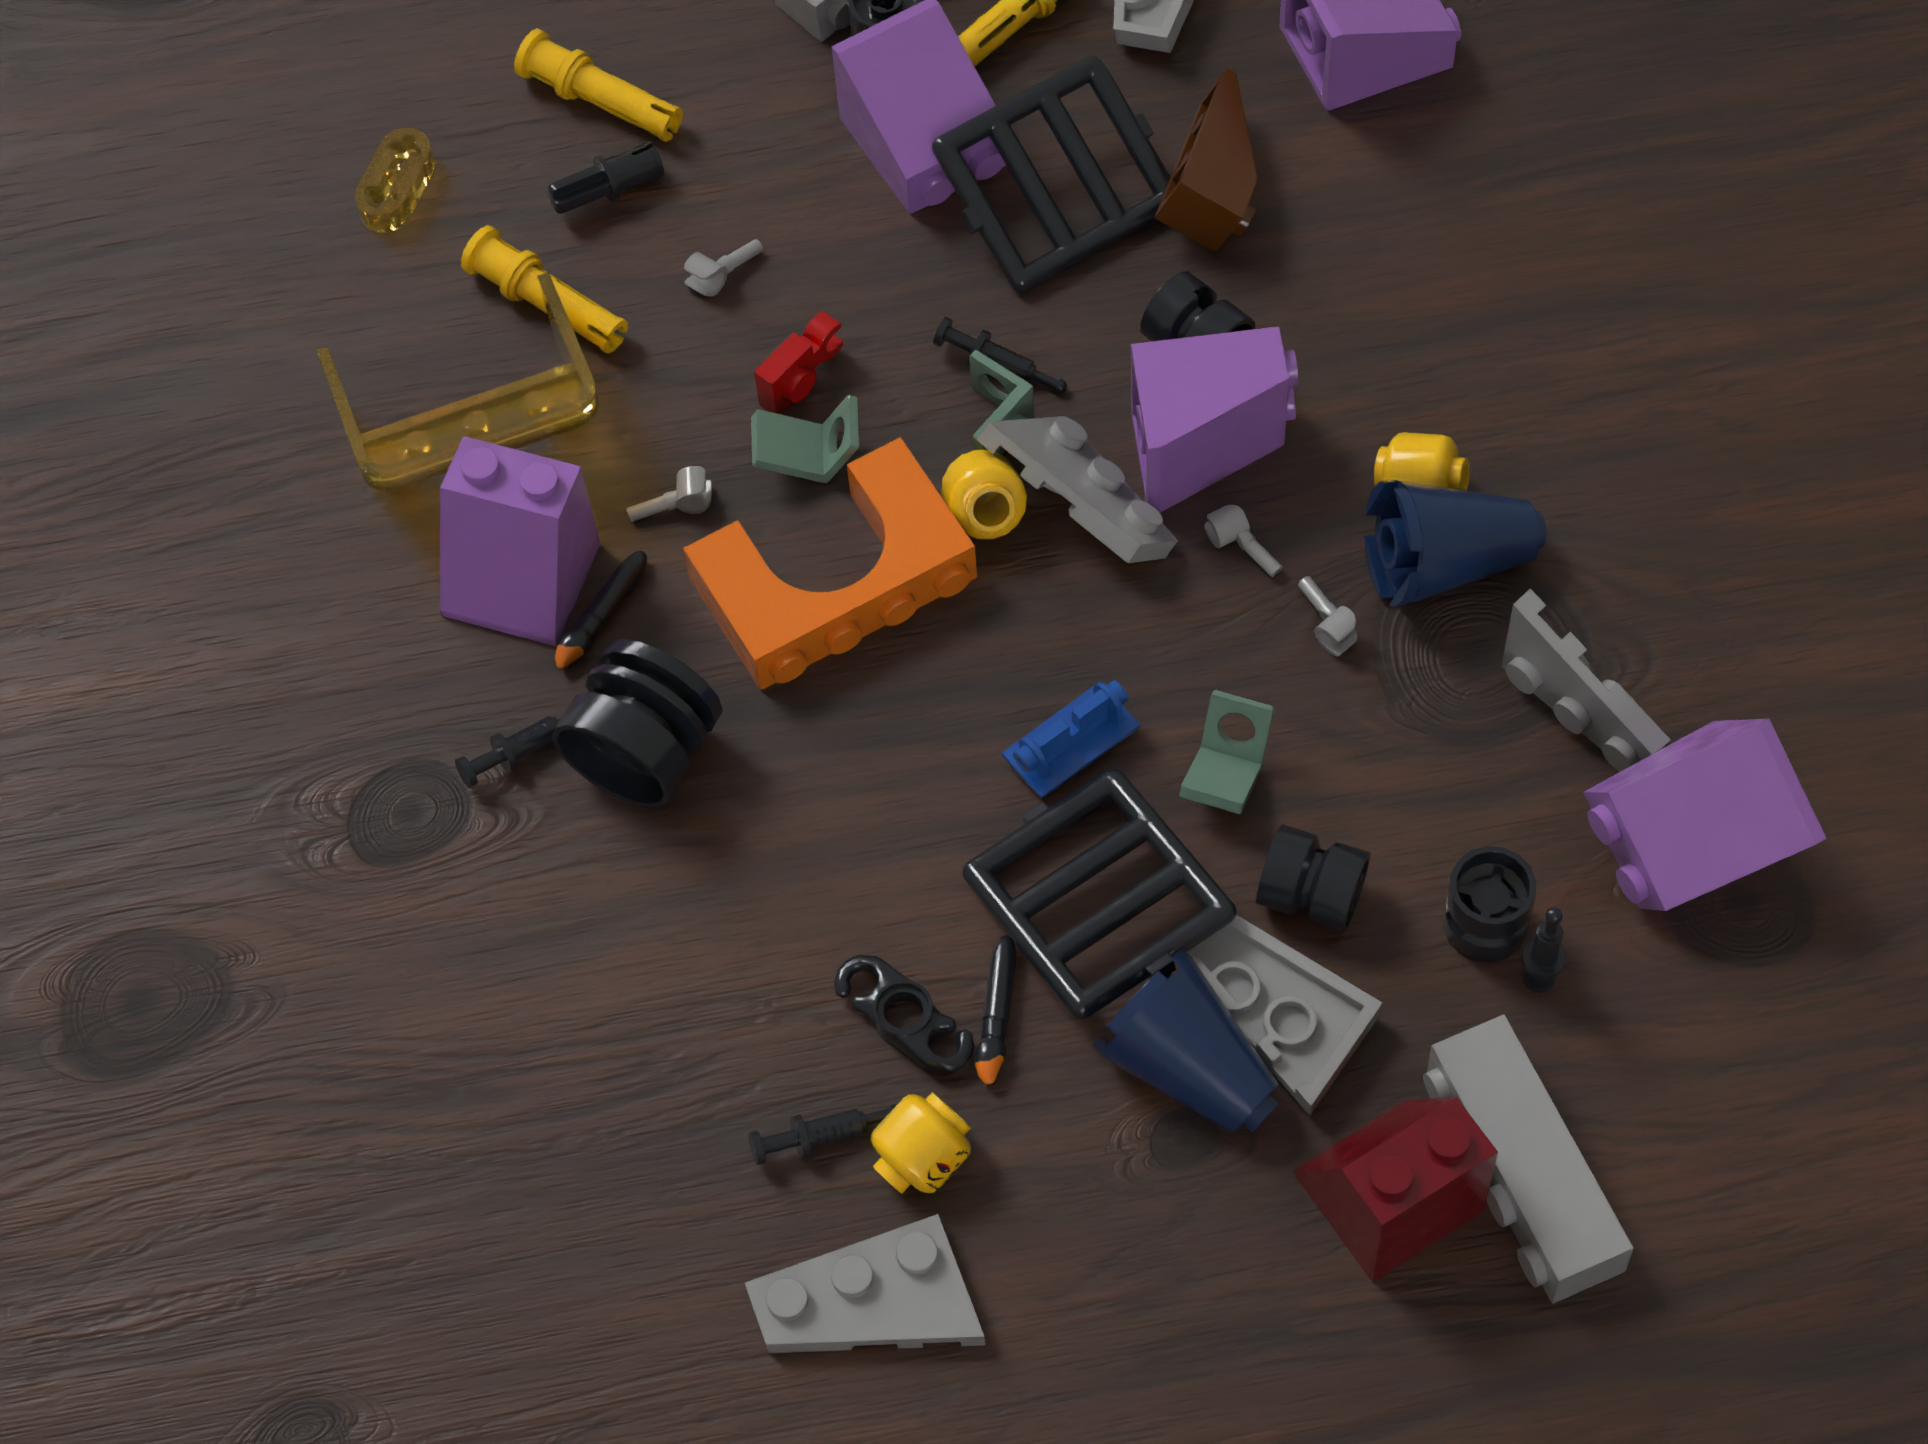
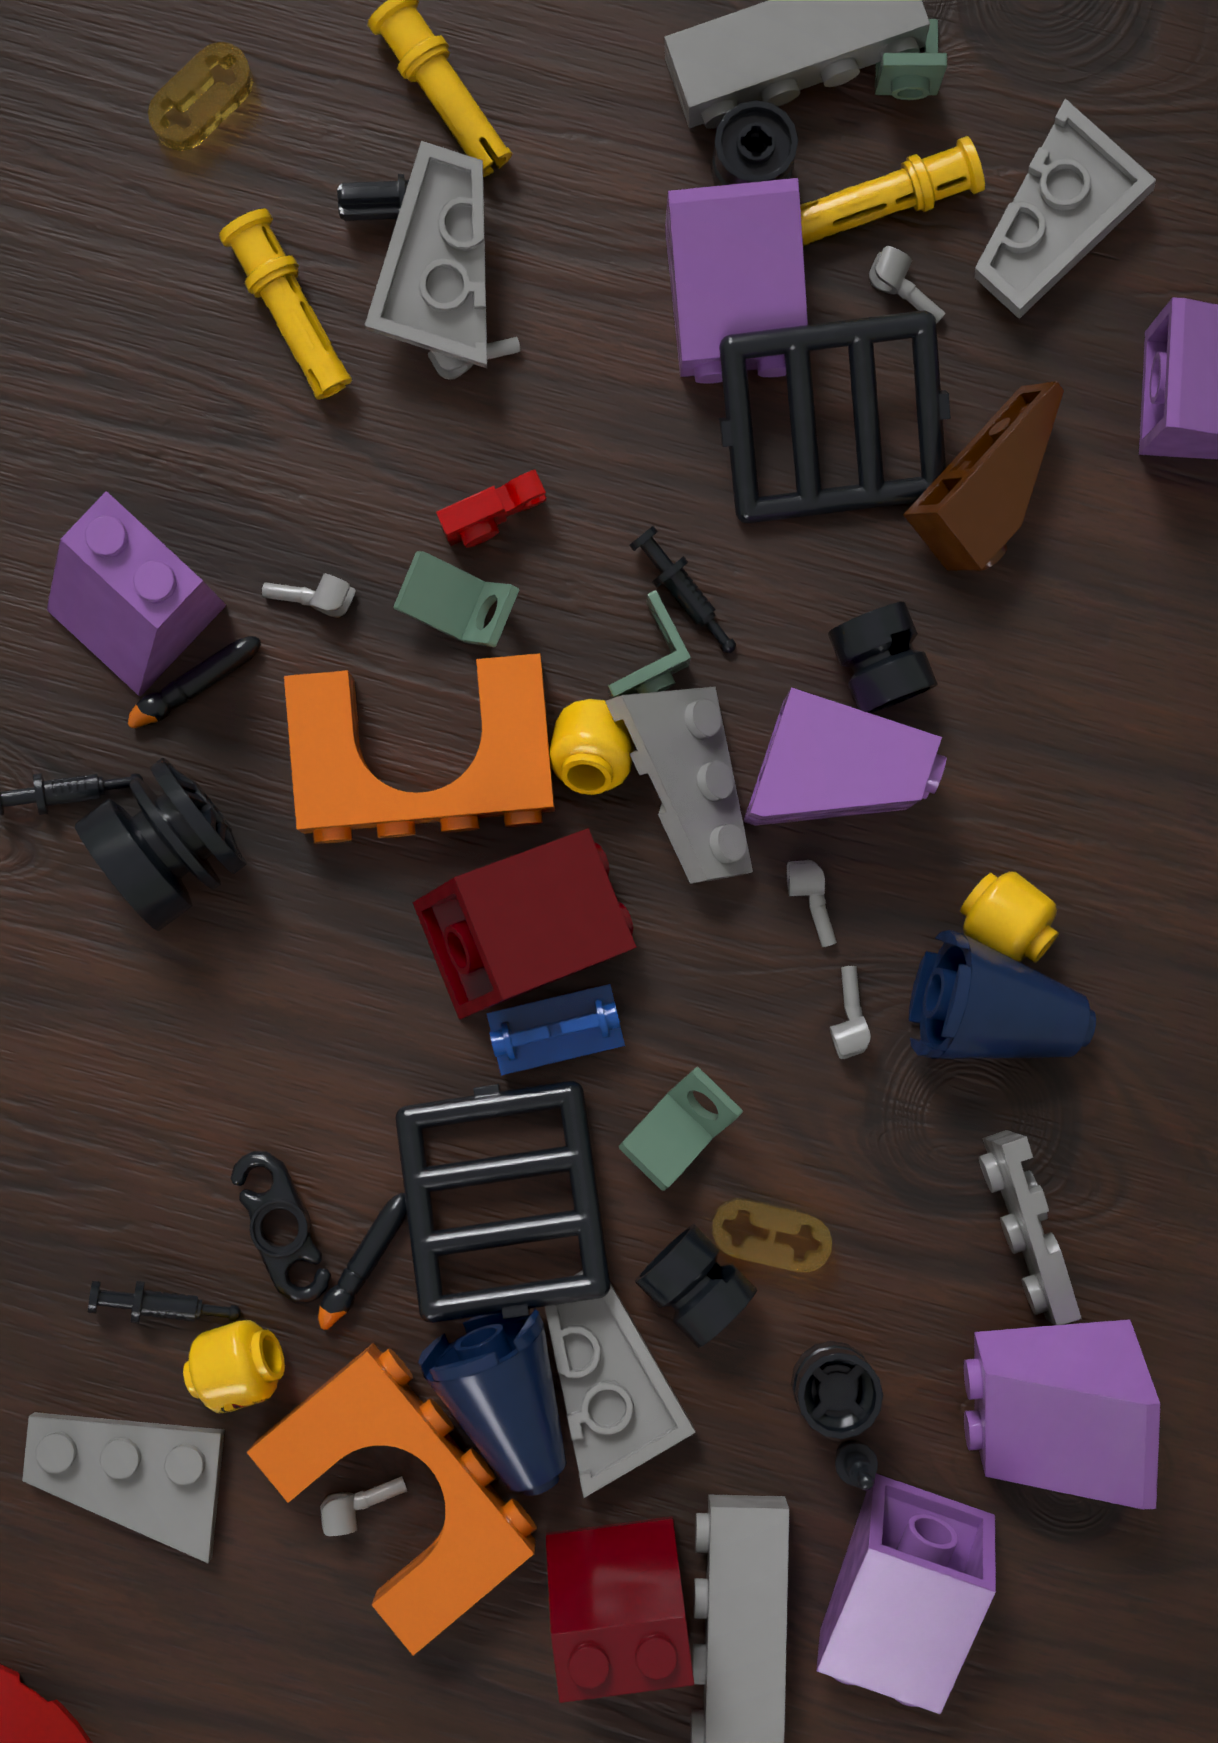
camera: 20 degrees right, 25 degrees up
clear yellow windscreen [316,272,599,491] -> none
none -> orange arch [247,1343,537,1656]
none -> light grey hand [320,1476,407,1536]
none -> light grey wing [364,141,487,368]
none -> dark red slope [412,828,637,1020]
none -> clear yellow beam [711,1198,832,1273]
none -> medium lavender slope [816,1474,996,1714]
none -> light grey hand [869,246,945,324]

